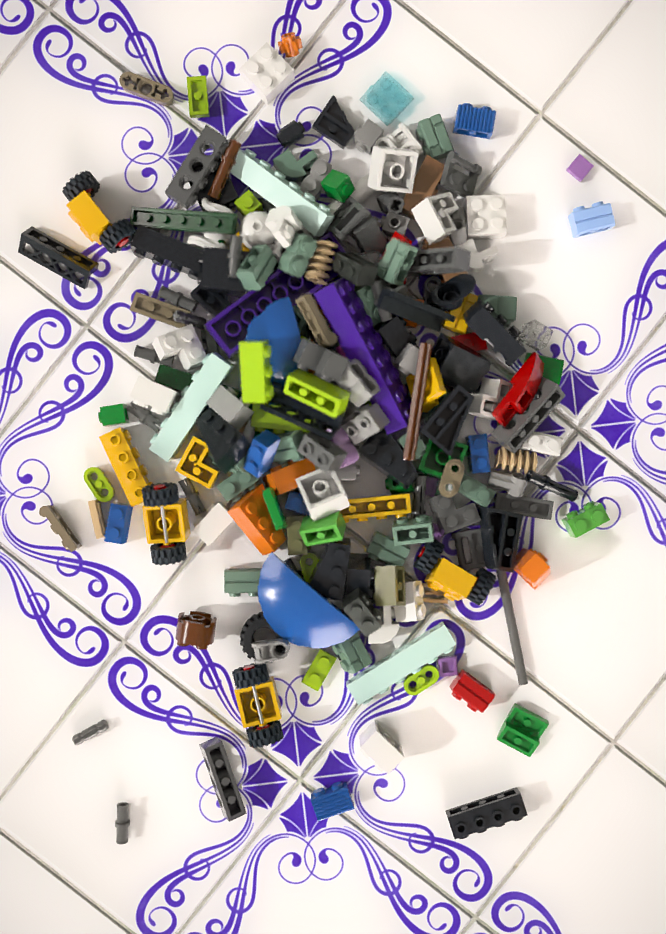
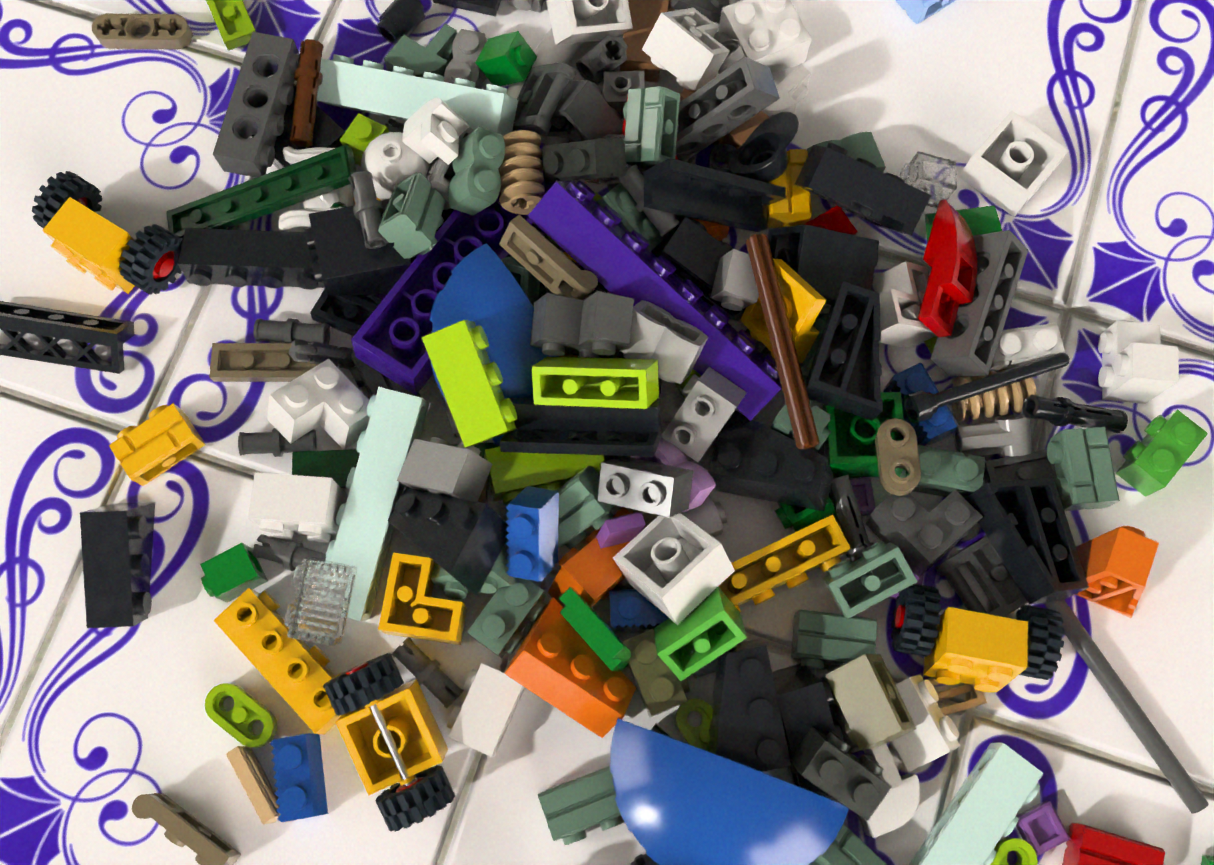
camera: 20 degrees left, 15 degrees down
none -> black wedge [80,502,155,628]
none -> yellow brick [109,403,205,486]
none -> clear brick [285,558,358,646]
none -> medium lavender tile [596,512,646,548]
none -> black piece [904,353,1070,423]
none -> white brick [959,110,1069,217]
none -> sand green brick [1047,427,1120,511]
none -> white brick [1098,320,1179,404]

